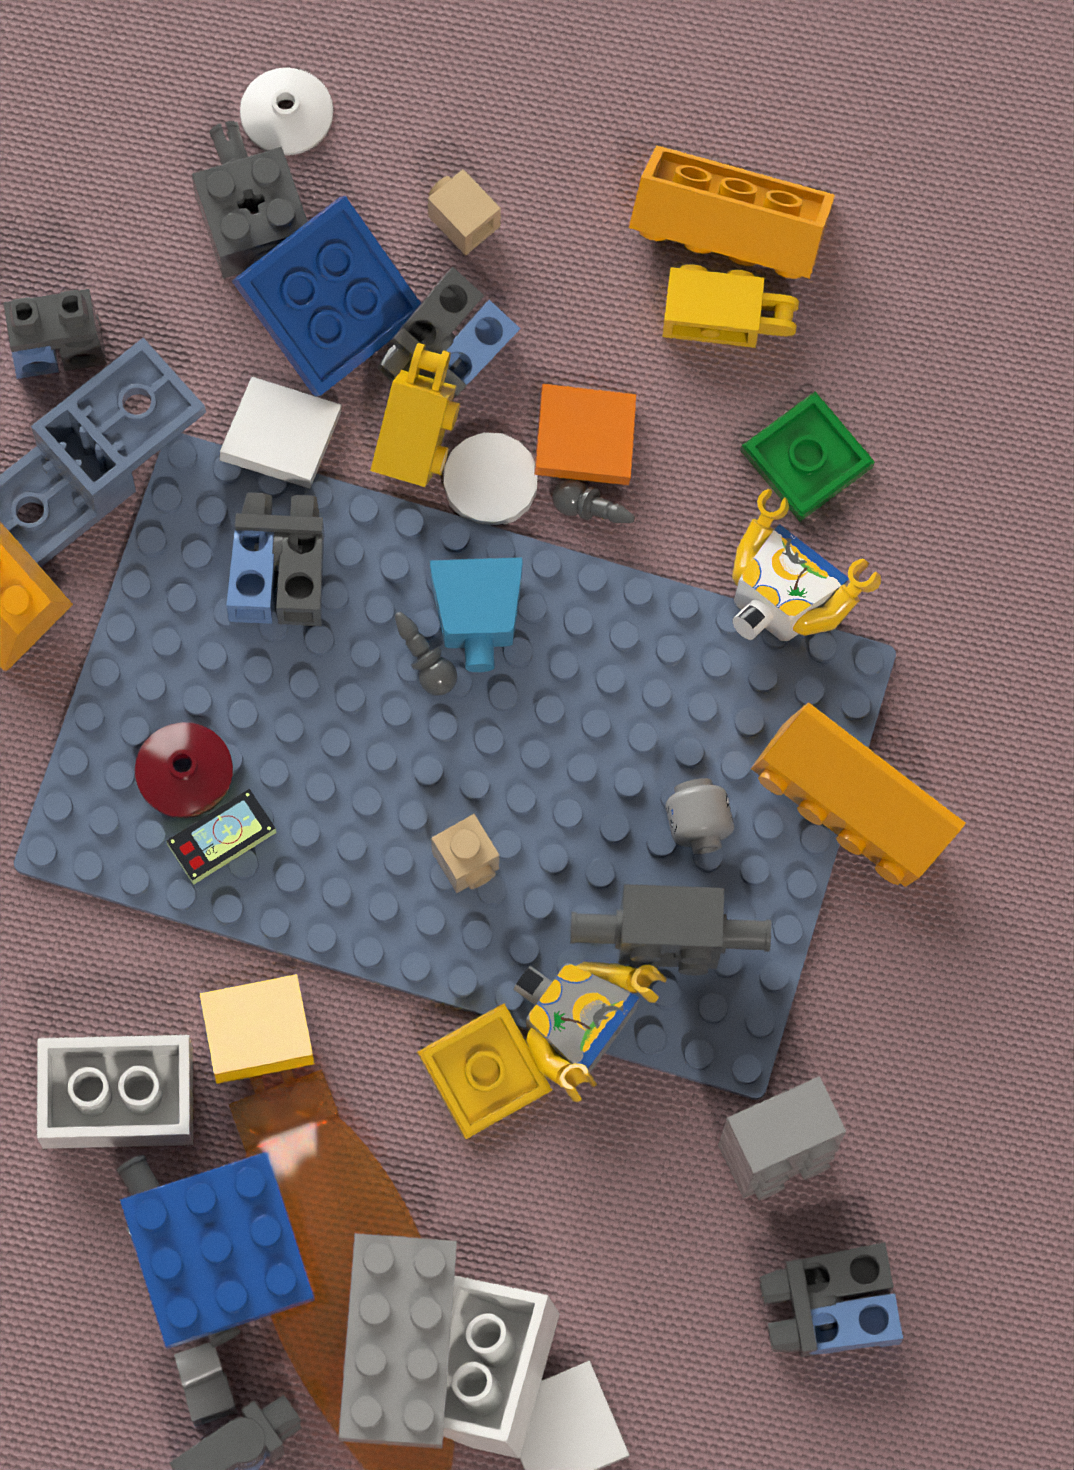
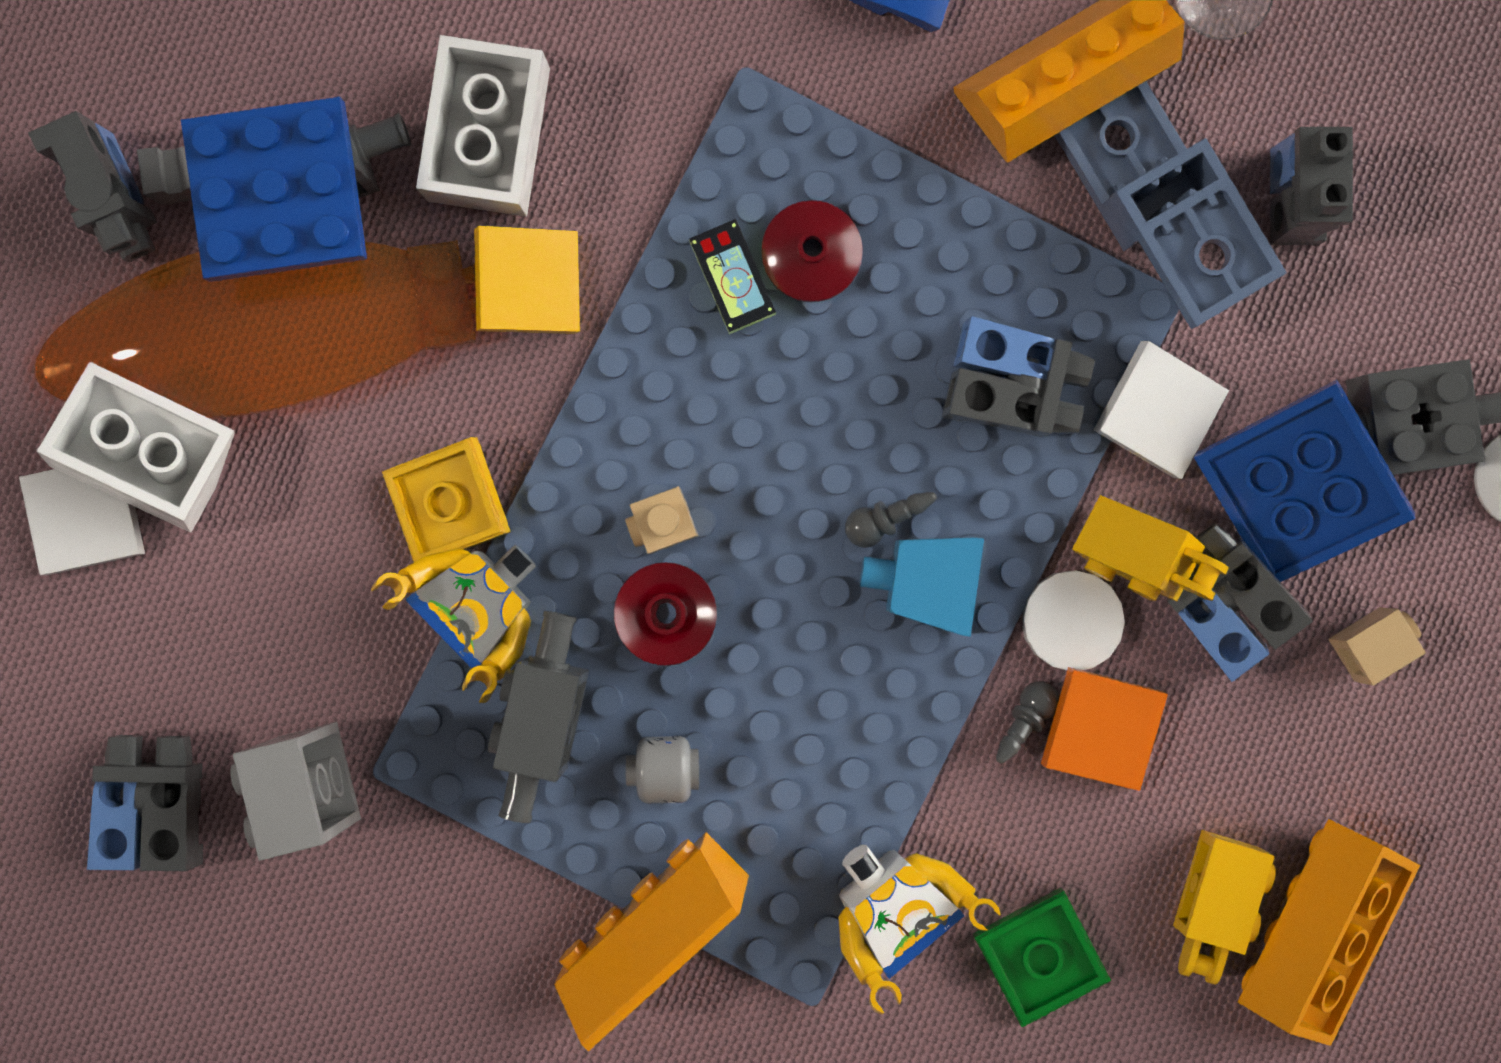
camera: 100 degrees right, 15 degrees up
light grey plate [339,1233,457,1449] -> none
none -> dark red dish [614,562,717,666]

